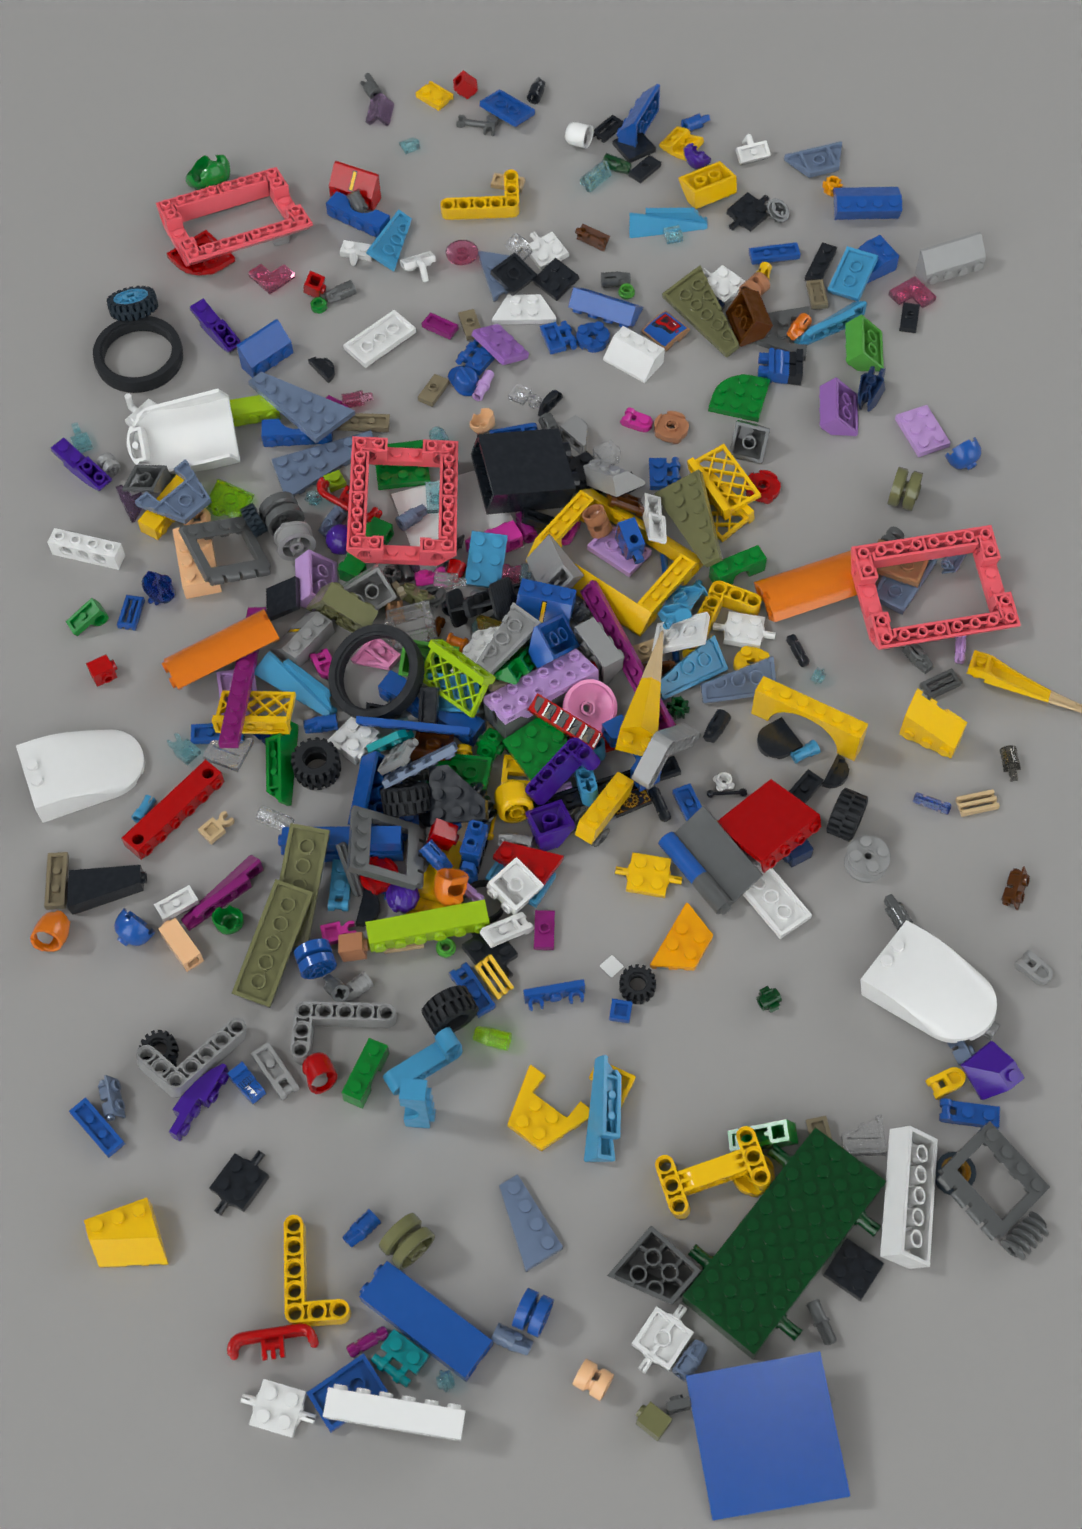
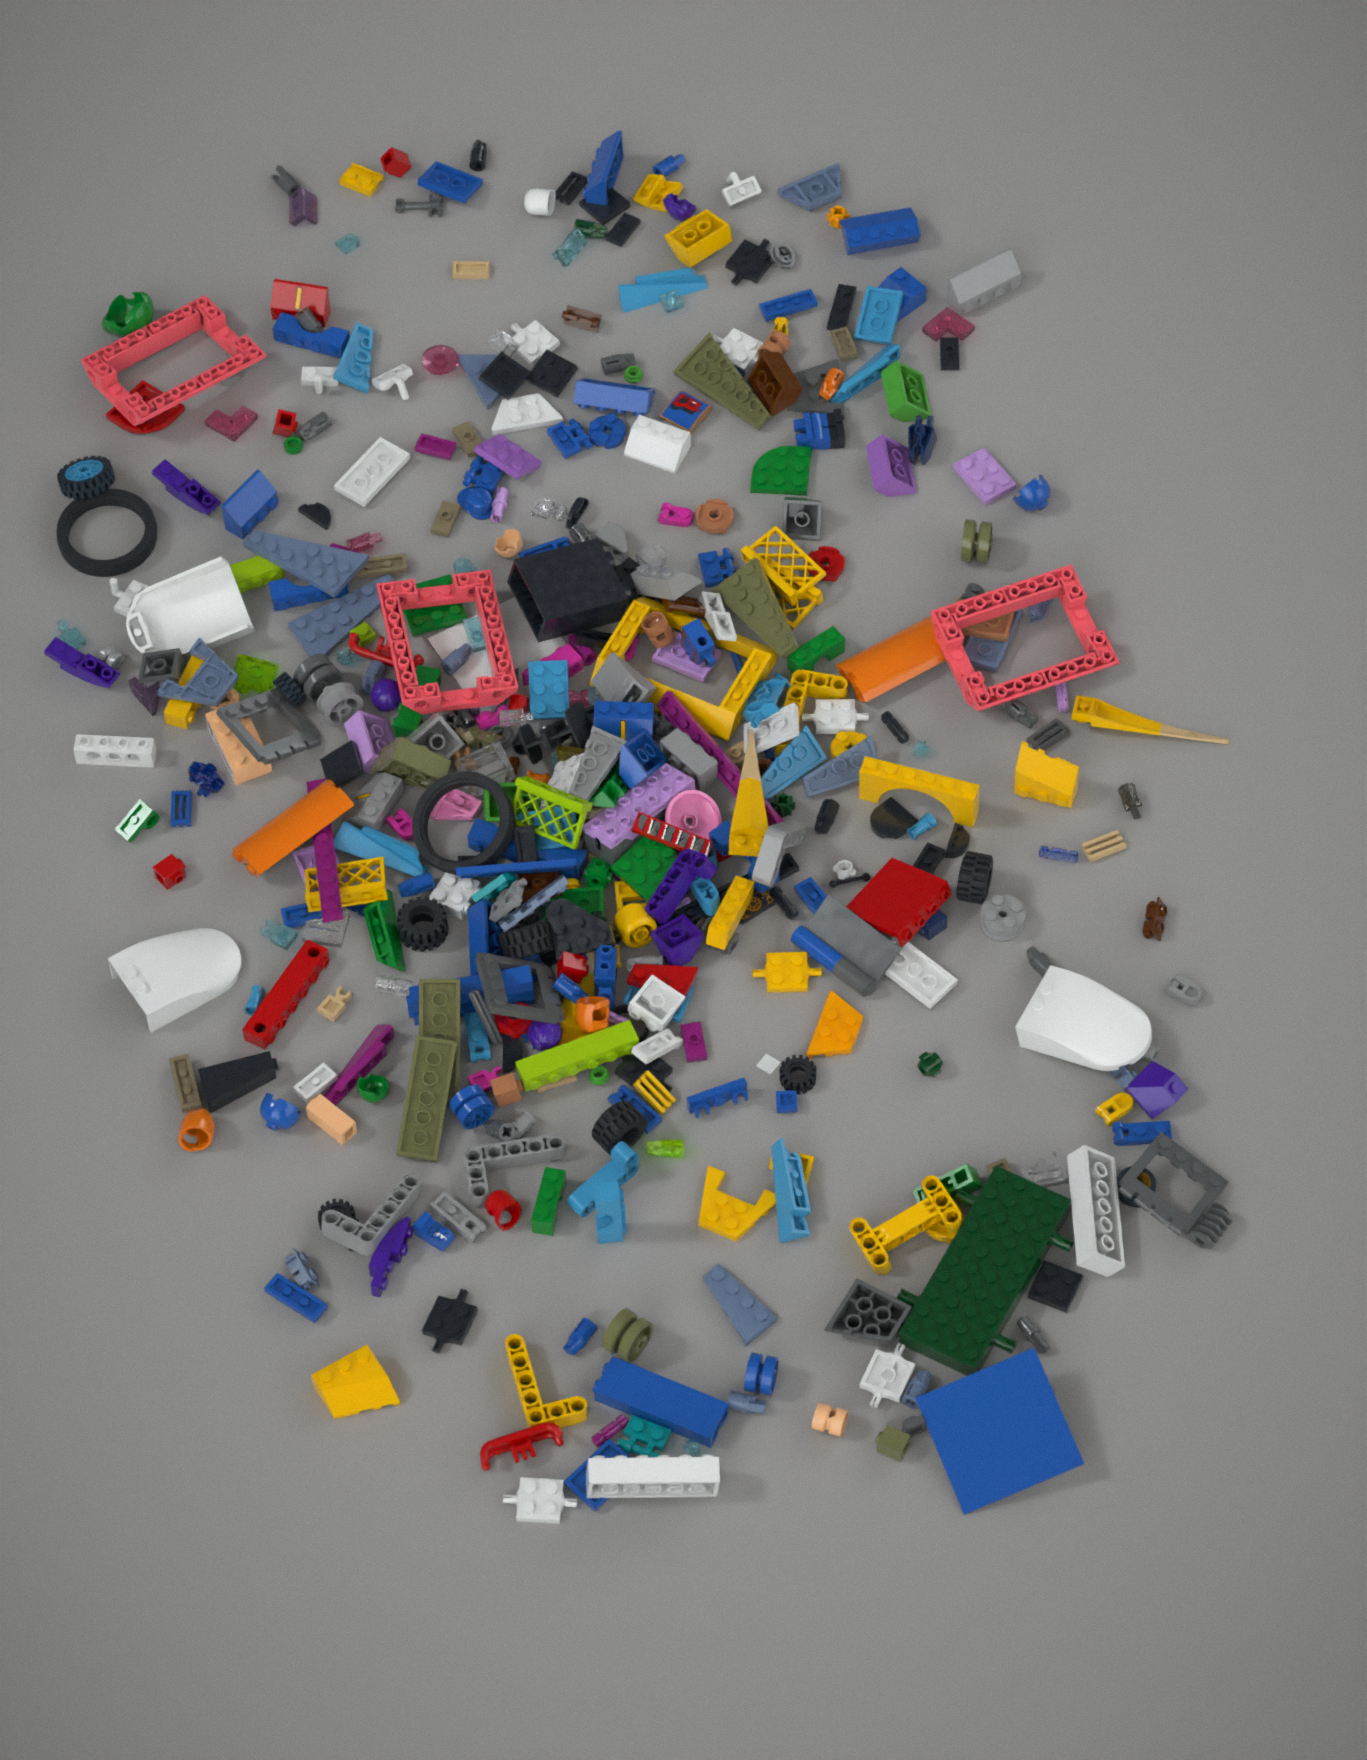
camera: 10 degrees left, 5 degrees down
yellow beam [440,169,520,220] -> none

